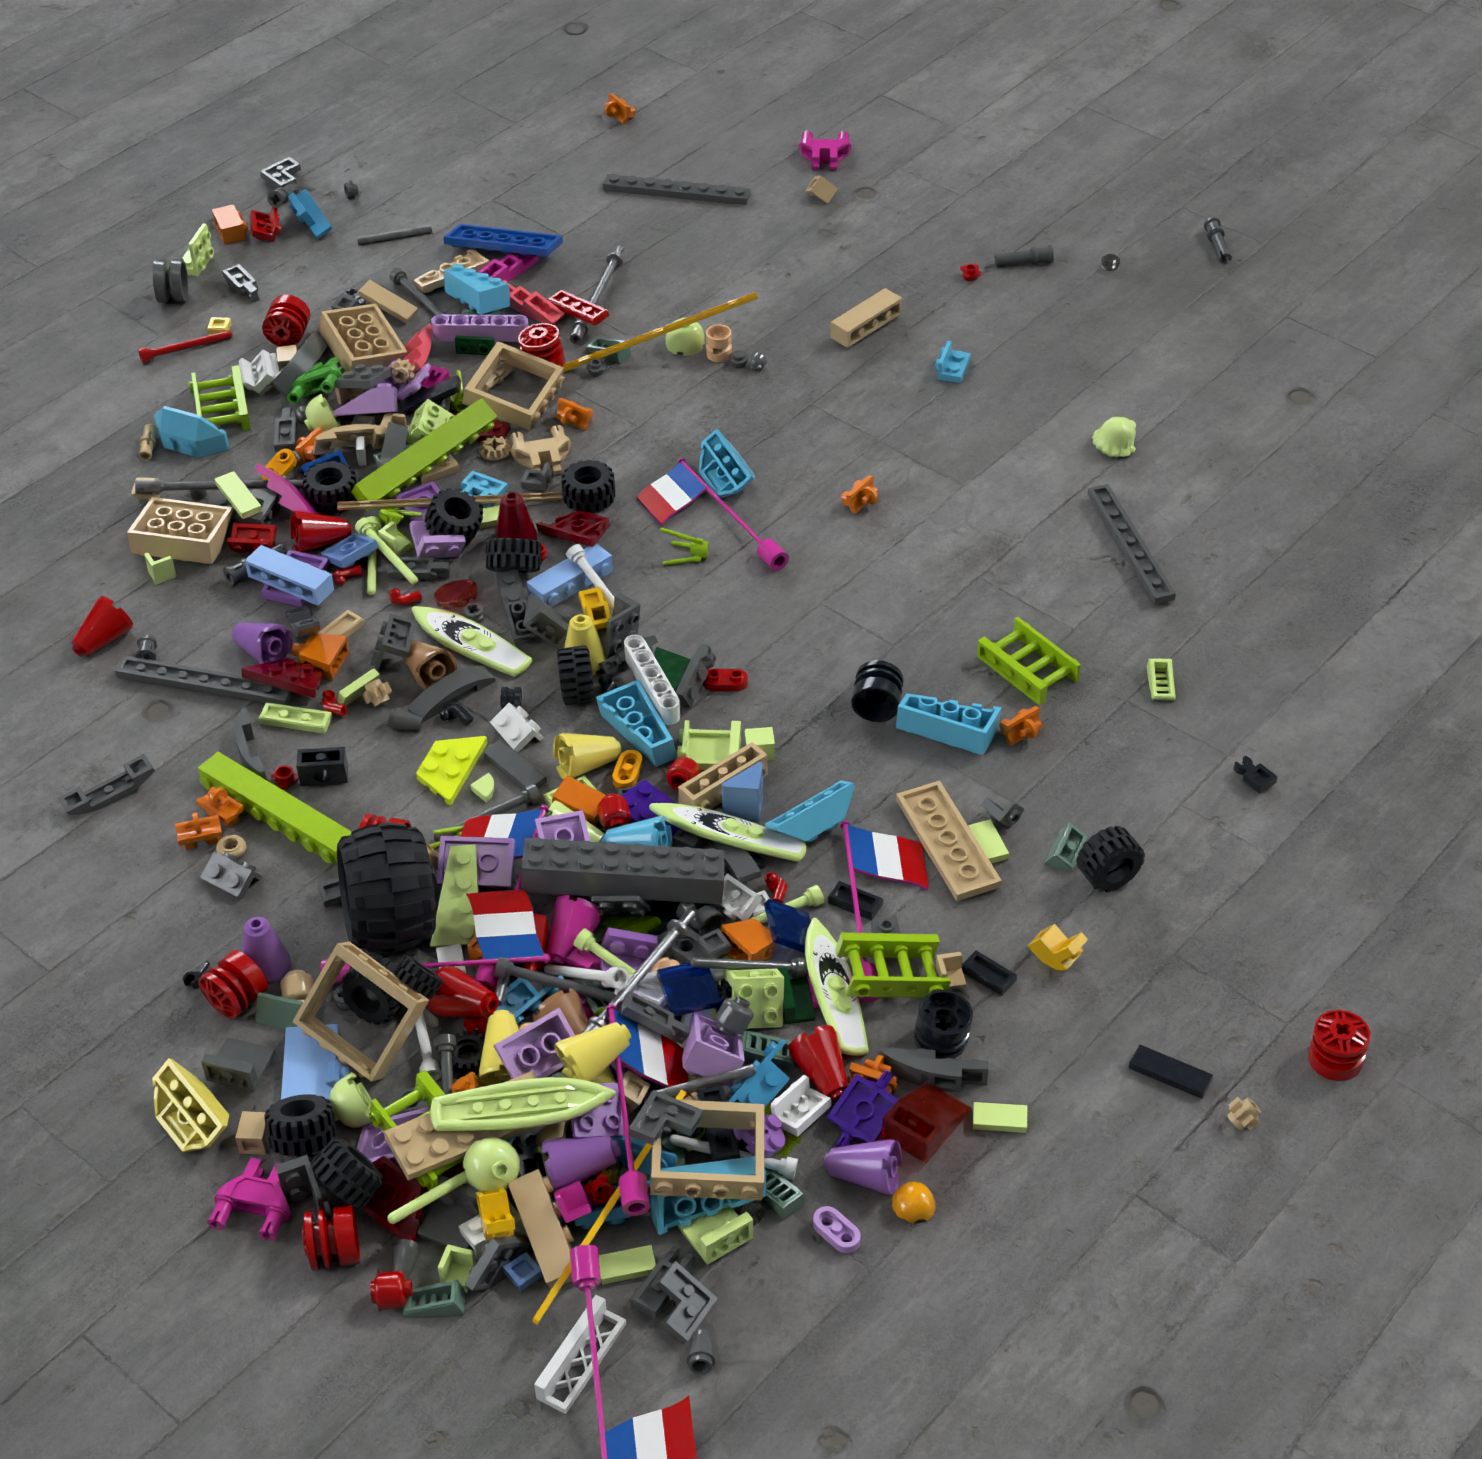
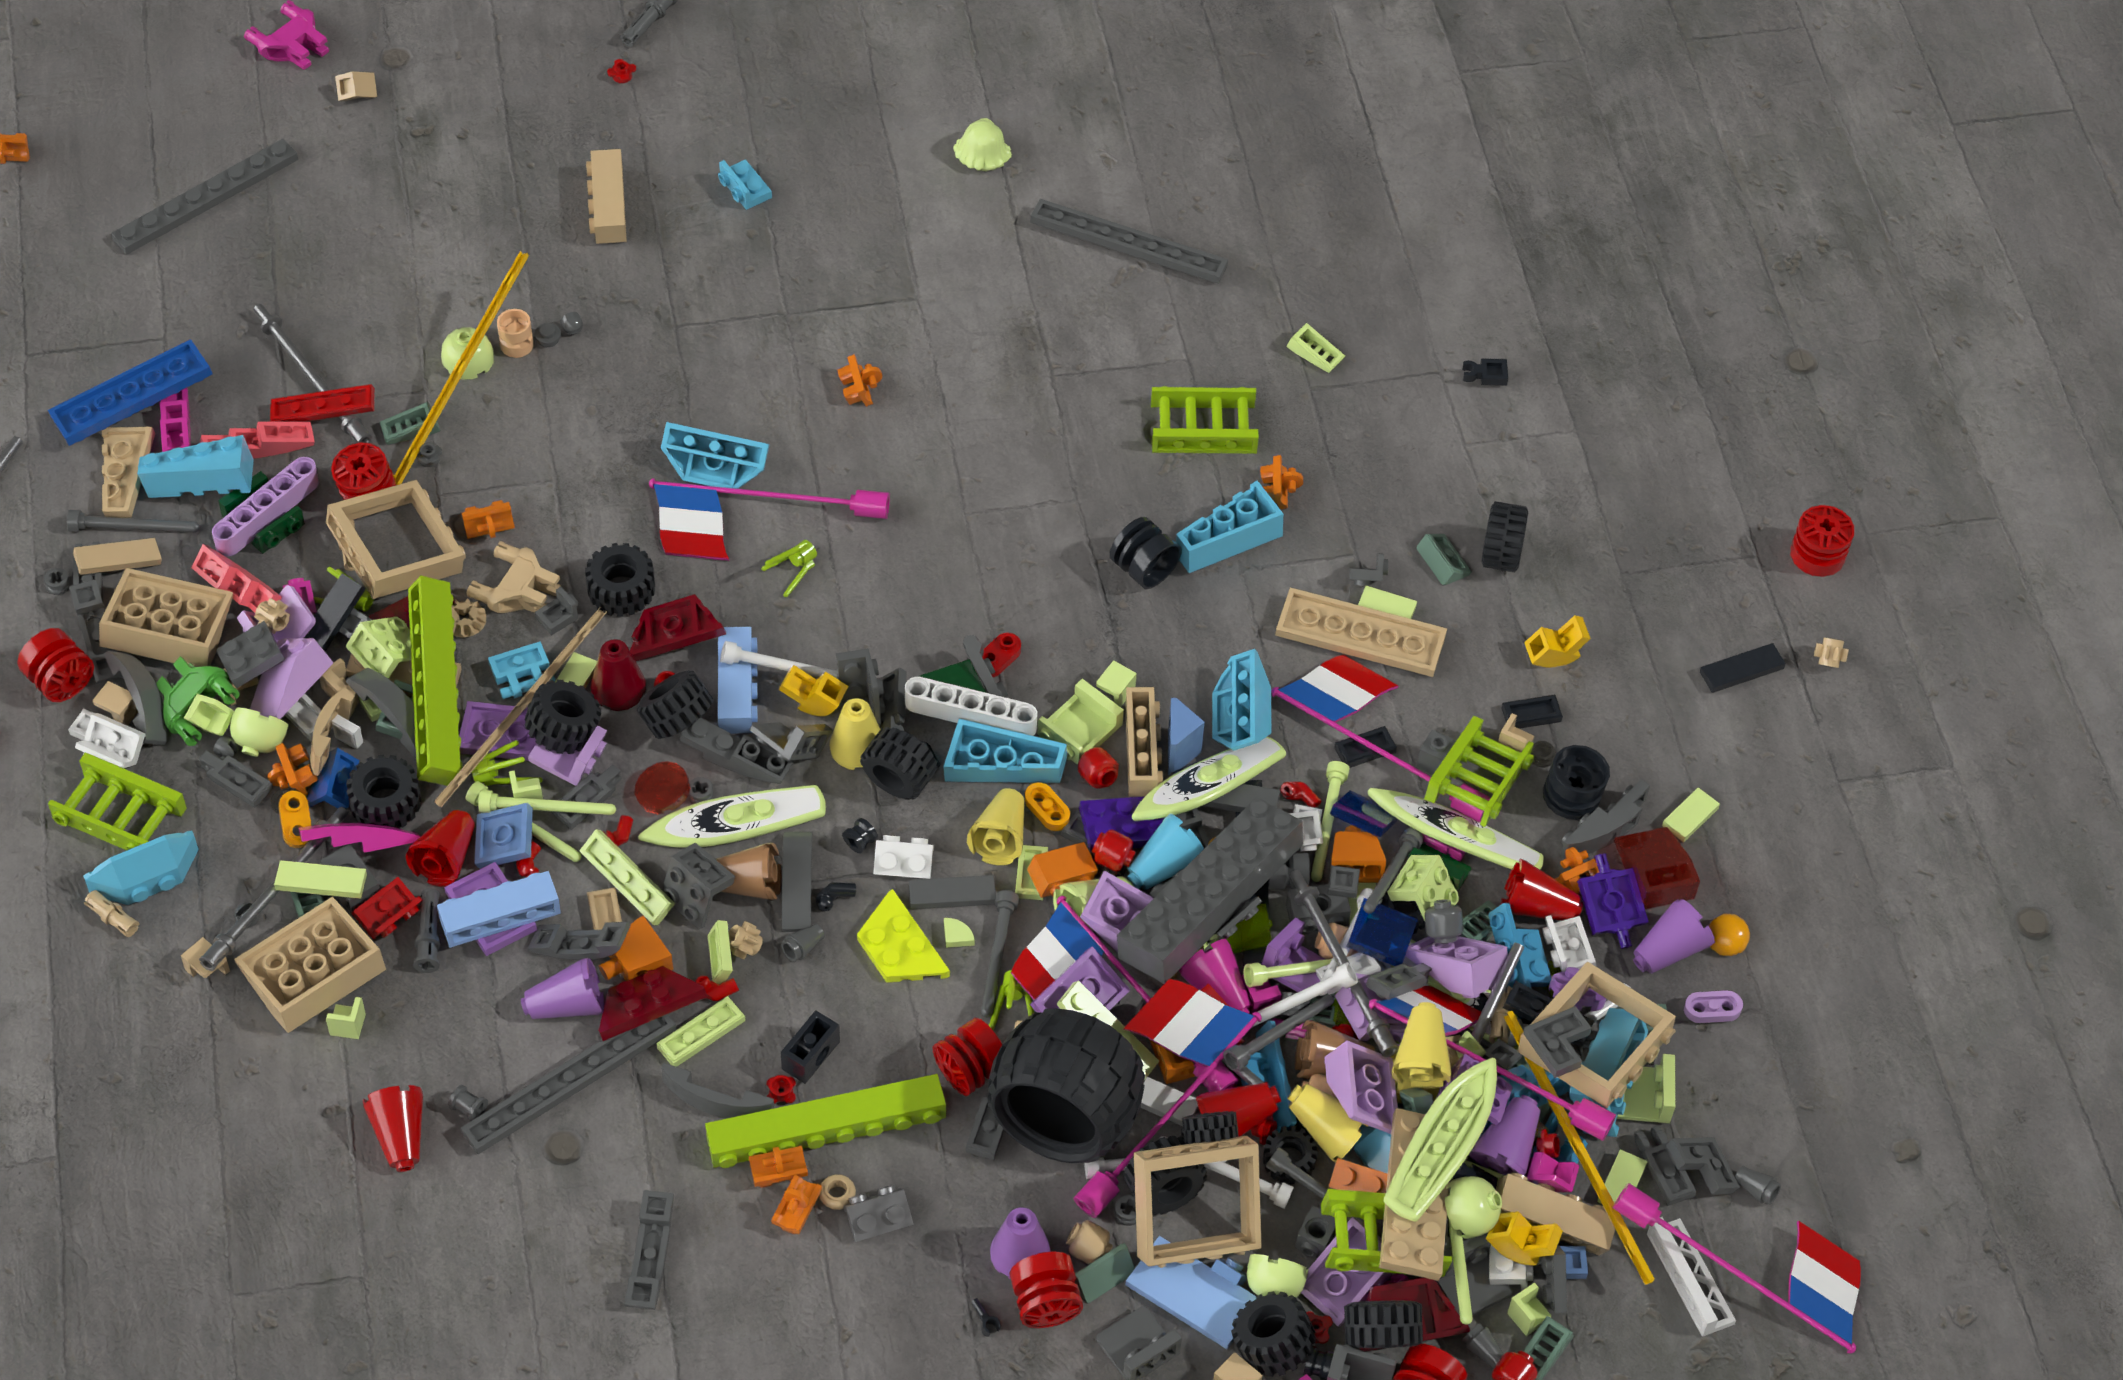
camera: 55 degrees left, 10 degrees up
none -> yellowish green panel [184,694,235,736]
none -> yellowish green tile [579,829,675,925]
none -> yellowish green tile [1456,1031,1486,1059]

